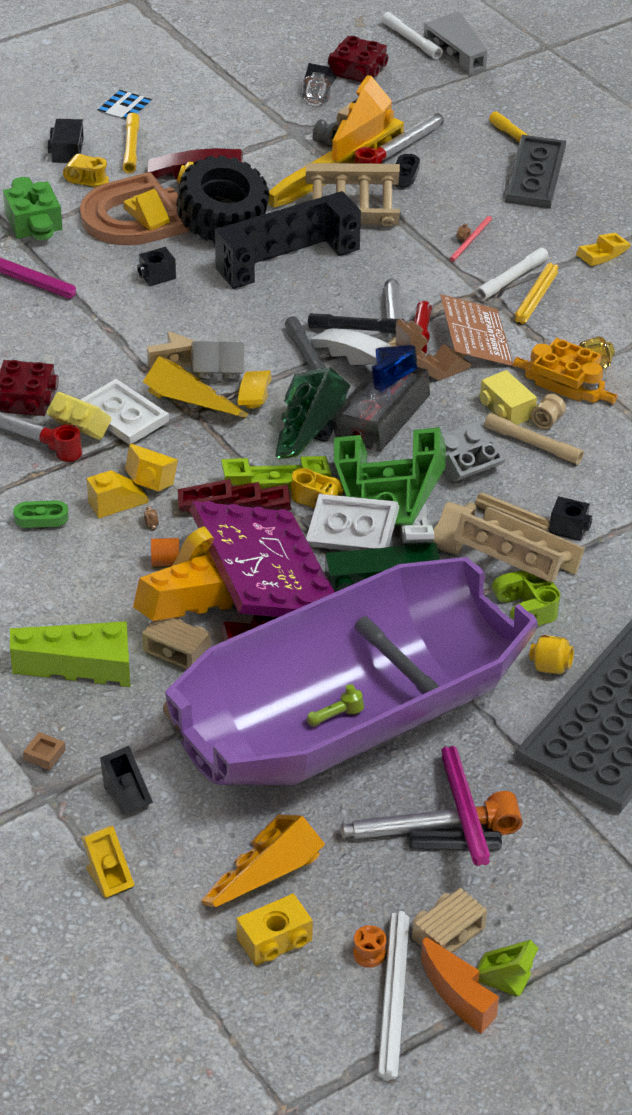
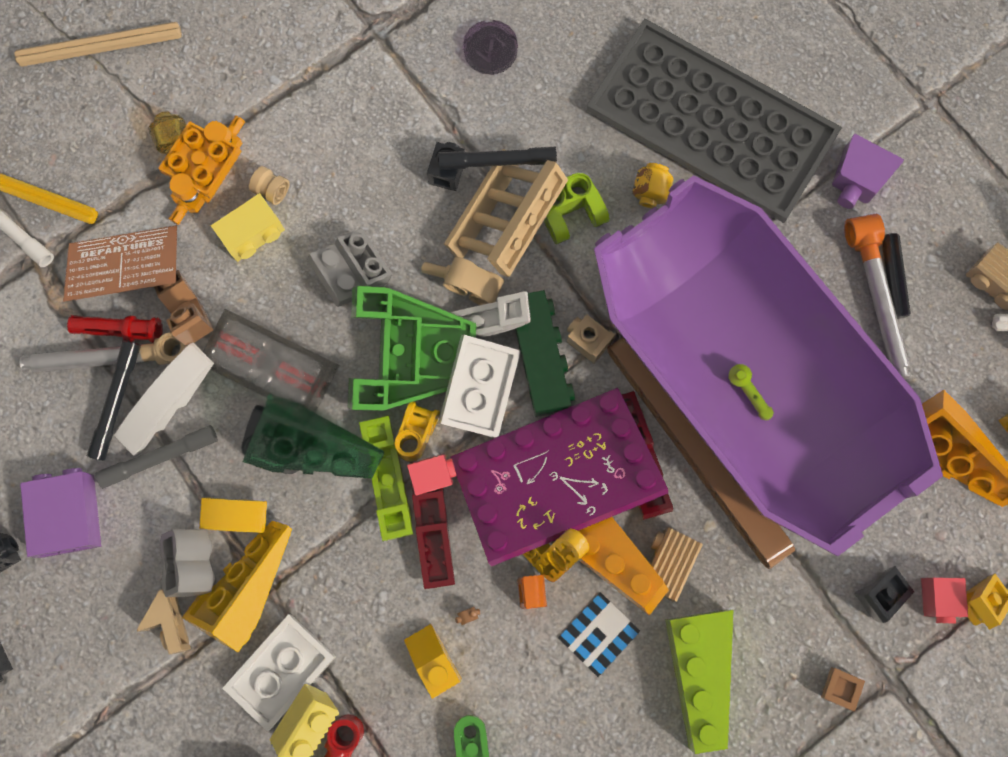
camera: 90 degrees left, 35 degrees up
yellow slope [125,444,178,492] -> none
dark grey piece [354,616,440,695] -> none
clear blue slope [372,345,418,392] -> none
dark pink axle [441,745,490,867] -> none
tan axle [475,492,550,532] -> none
tan piece [484,413,584,465] -> none
none -> medium lavender brick [20,468,102,558]
none -> coral brick [407,453,457,495]
none -> black piece [438,146,557,170]
none -> sticker [558,592,640,677]
none -> medium lavender torso [832,133,904,209]
none -> coral brick [921,578,968,624]

